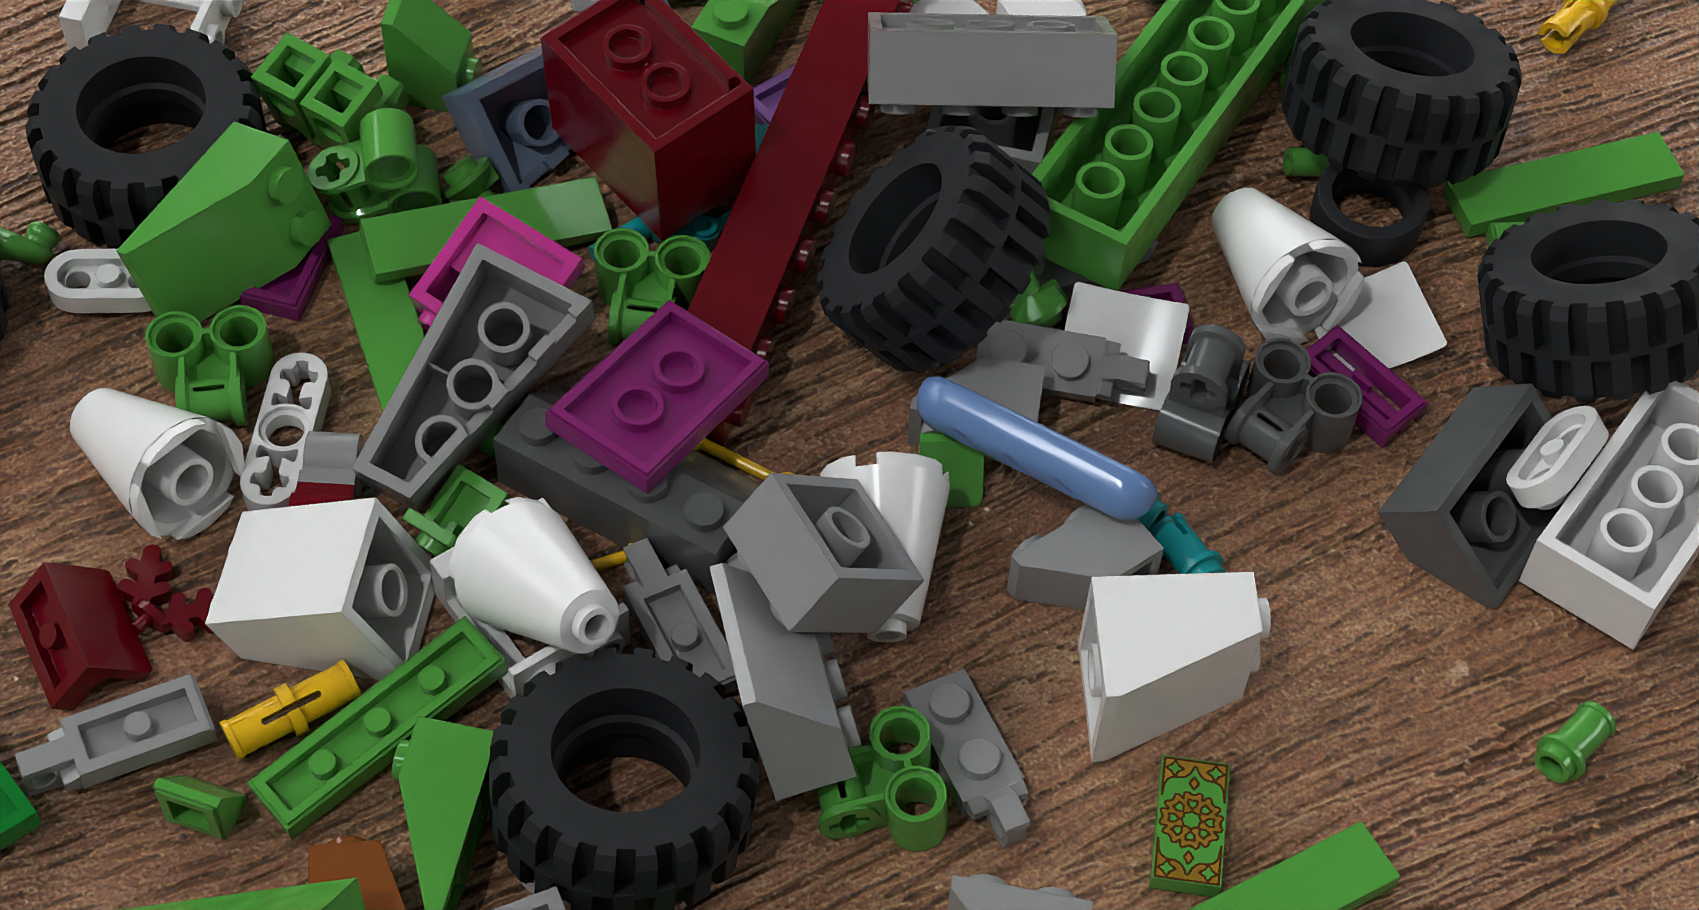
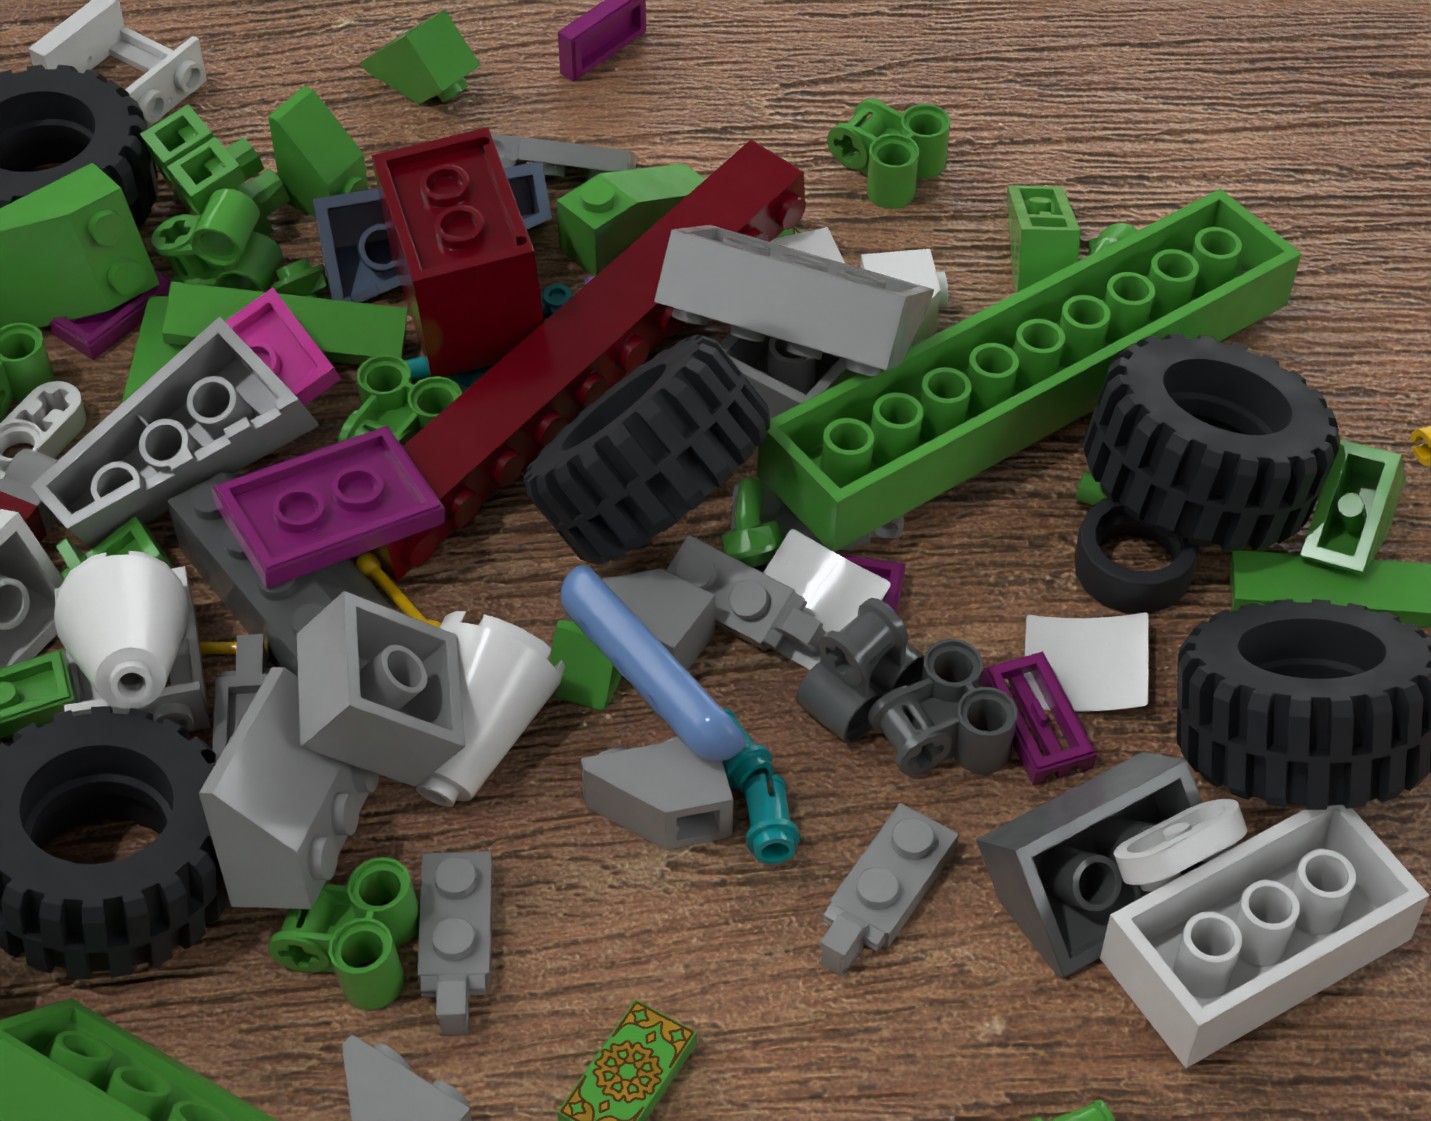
camera: 25 degrees right, 5 degrees down
white slope [1078,572,1271,762] -> none
white cone [1211,187,1364,344] -> none
none -> light grey hinge [819,803,959,977]
none -> bright green slope [1300,439,1406,575]

